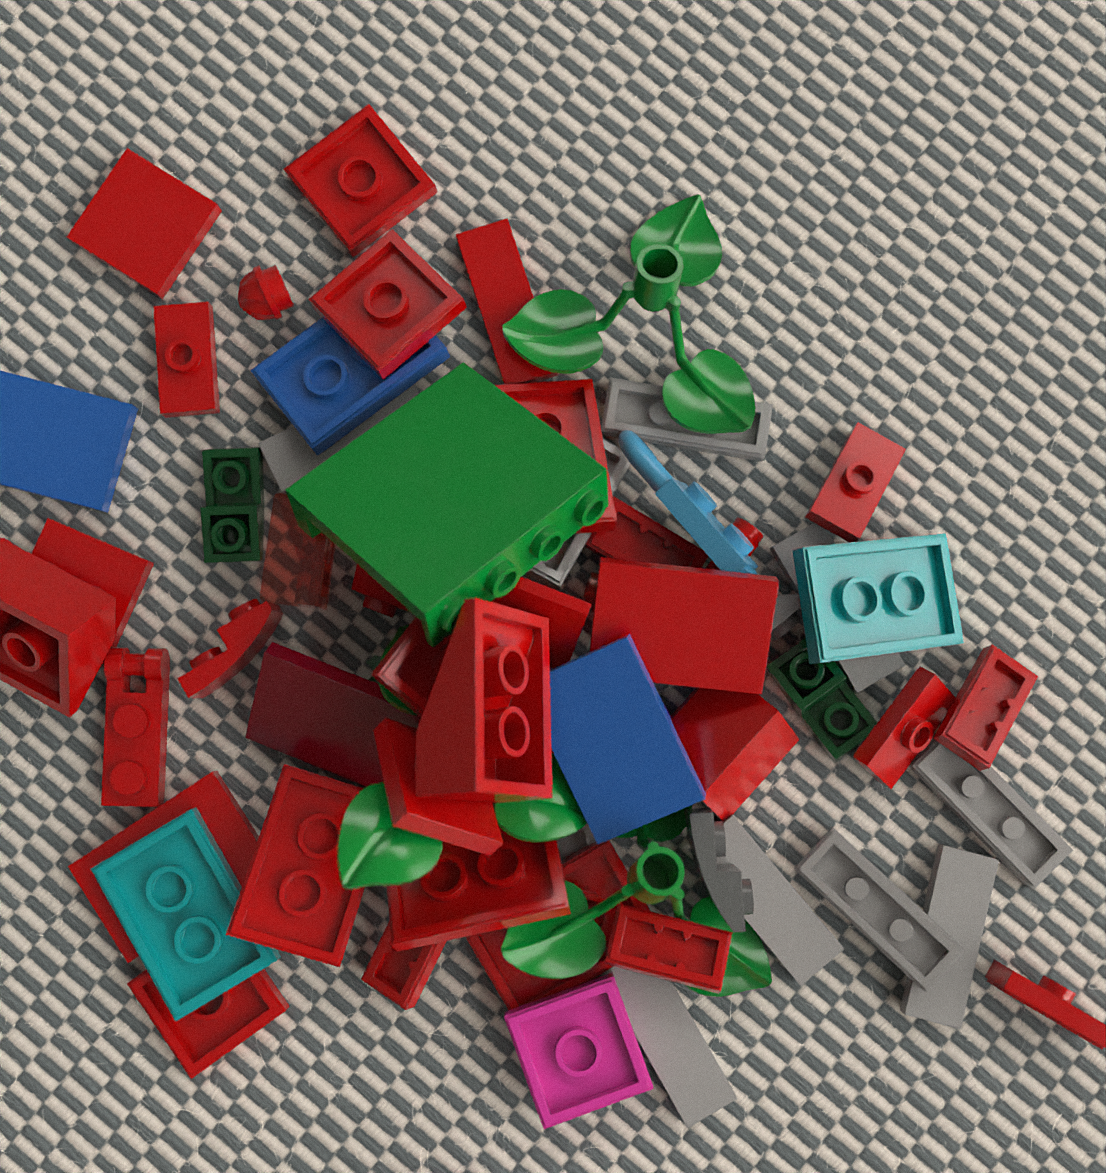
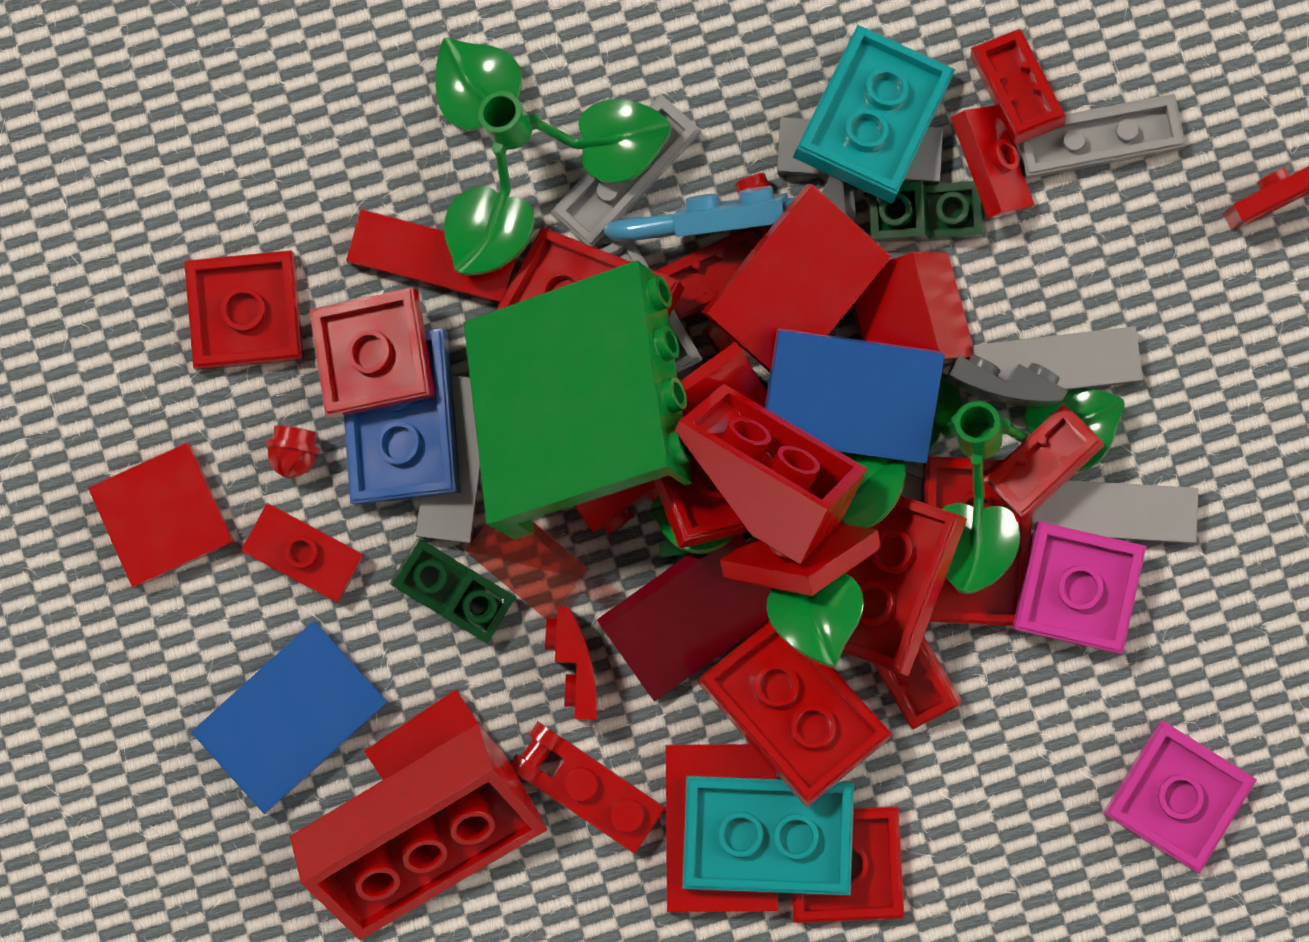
camera: 55 degrees left, 0 degrees up
light grey tile [794,827,966,993] -> none
plate [805,422,906,543] -> none
light grey tile [900,843,999,1029] -> none

